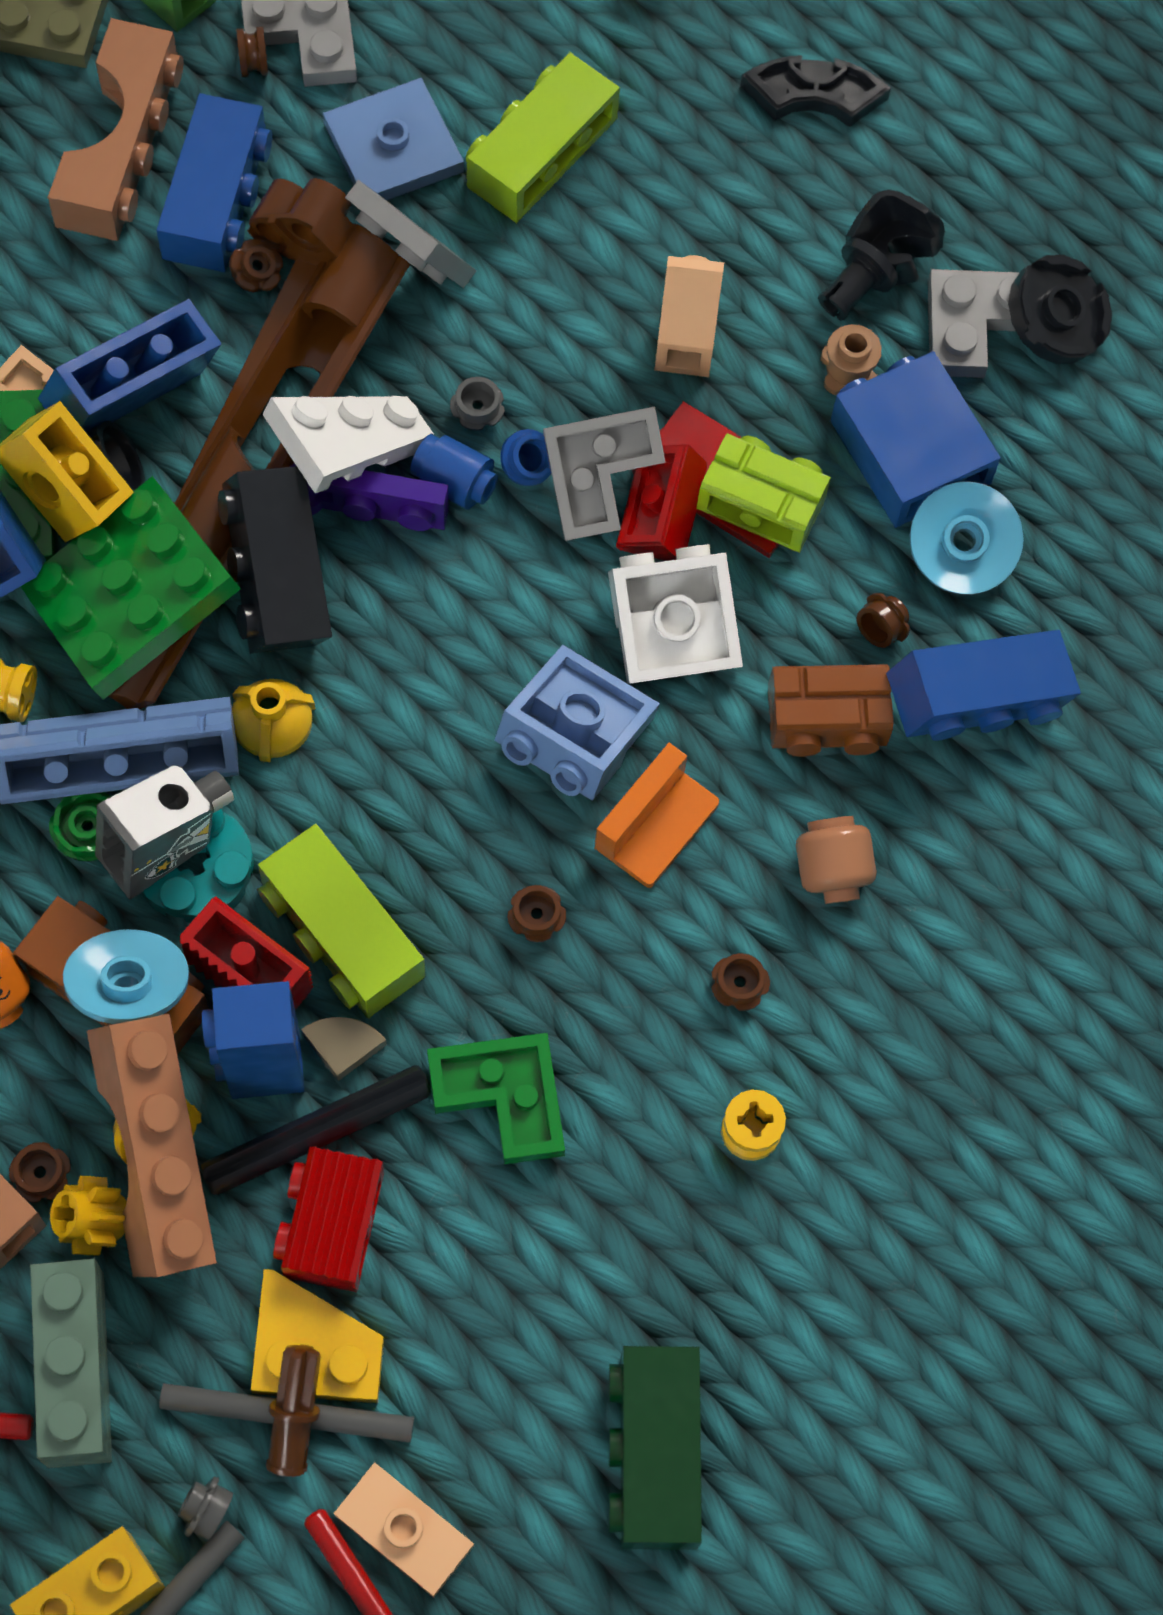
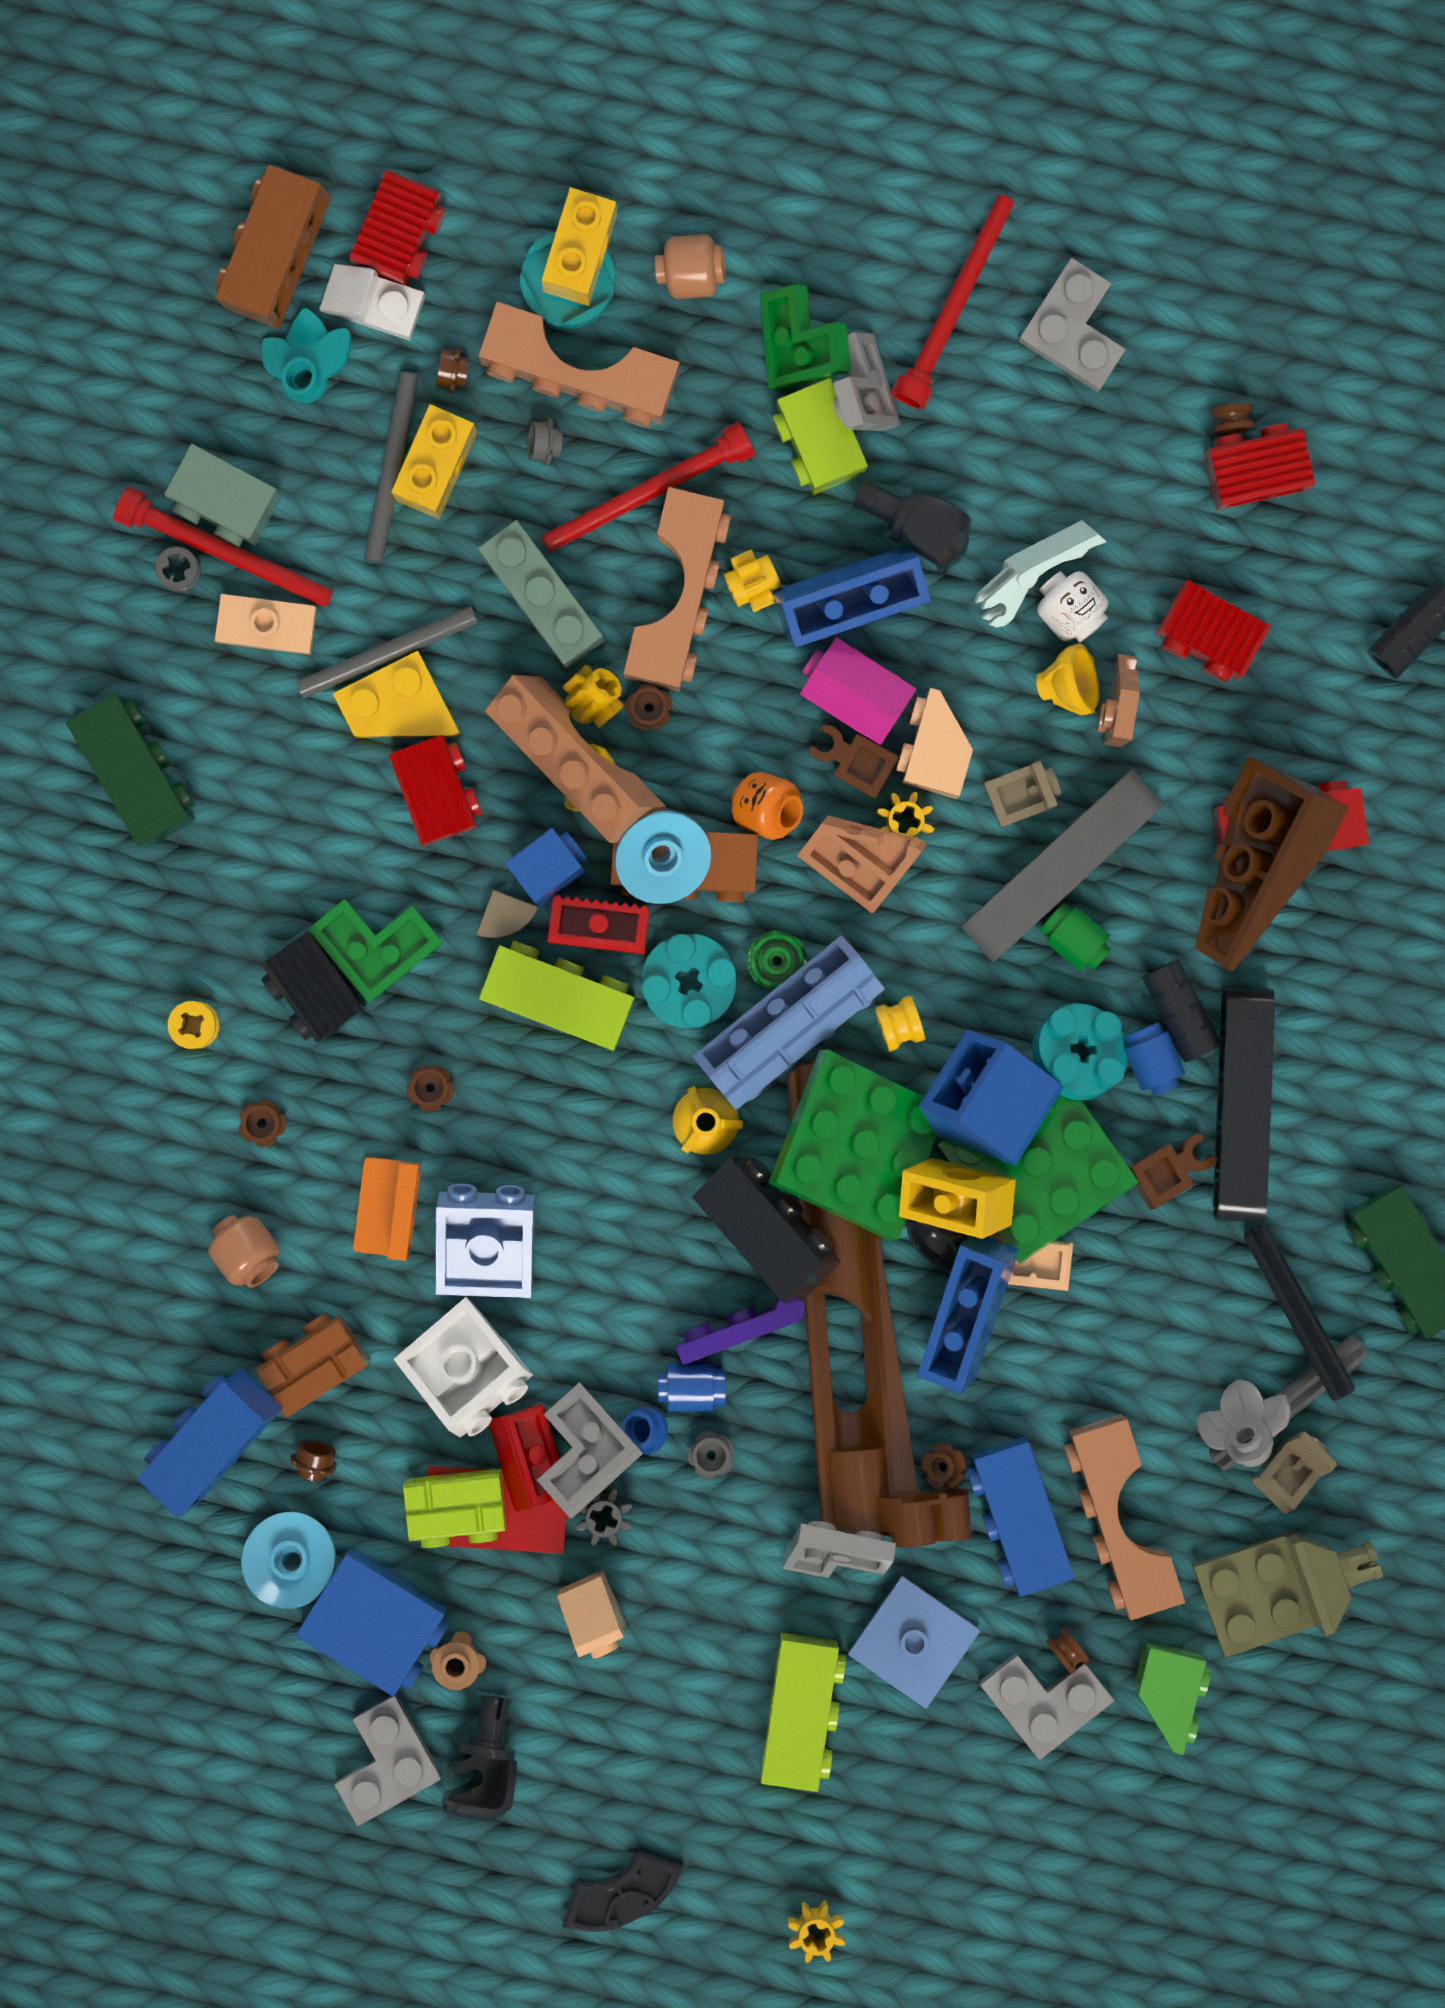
camera: 155 degrees right, 20 degrees up
dark grey torso [95,765,234,900] -> none
dark grey plate [177,1476,233,1540] -> none
black axle [200,1065,431,1195] -> none
white wing [263,396,434,494] -> none
reddish brown axle [266,1344,321,1477] -> none
black tile [1008,255,1112,364] -> none
none -> black brick [261,931,367,1043]
none -> dark grey gear [576,1486,633,1546]

